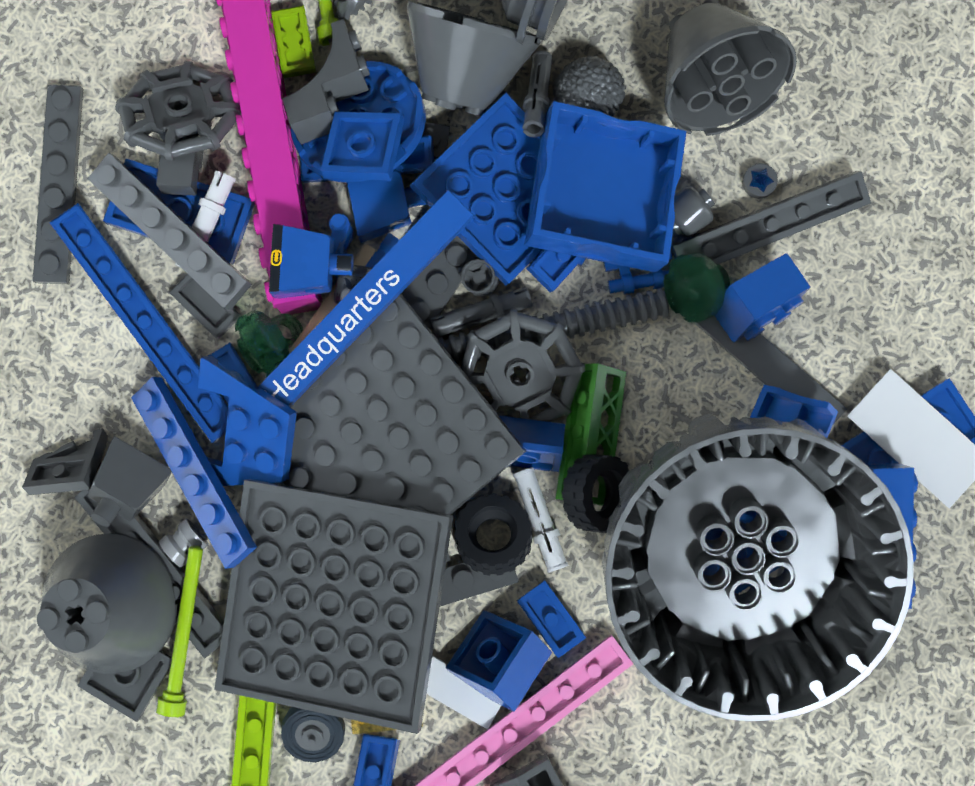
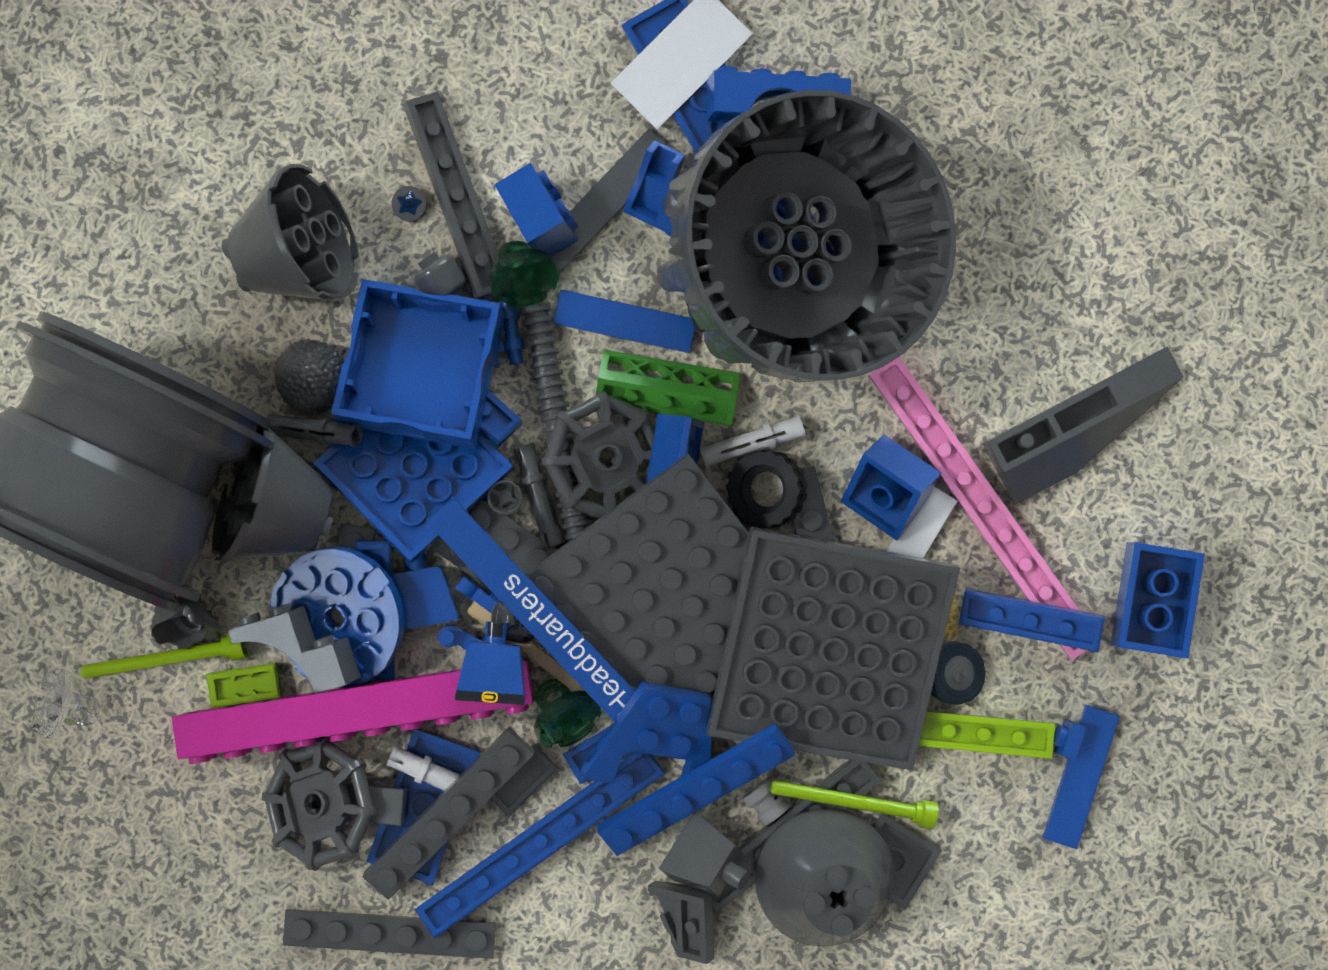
camera: 90 degrees left, 5 degrees up
blue plate [320,112,404,181] -> none
blue plate [516,580,586,658] -> none
black tyre [562,454,630,533] -> none
none -> blue tile [553,290,695,354]

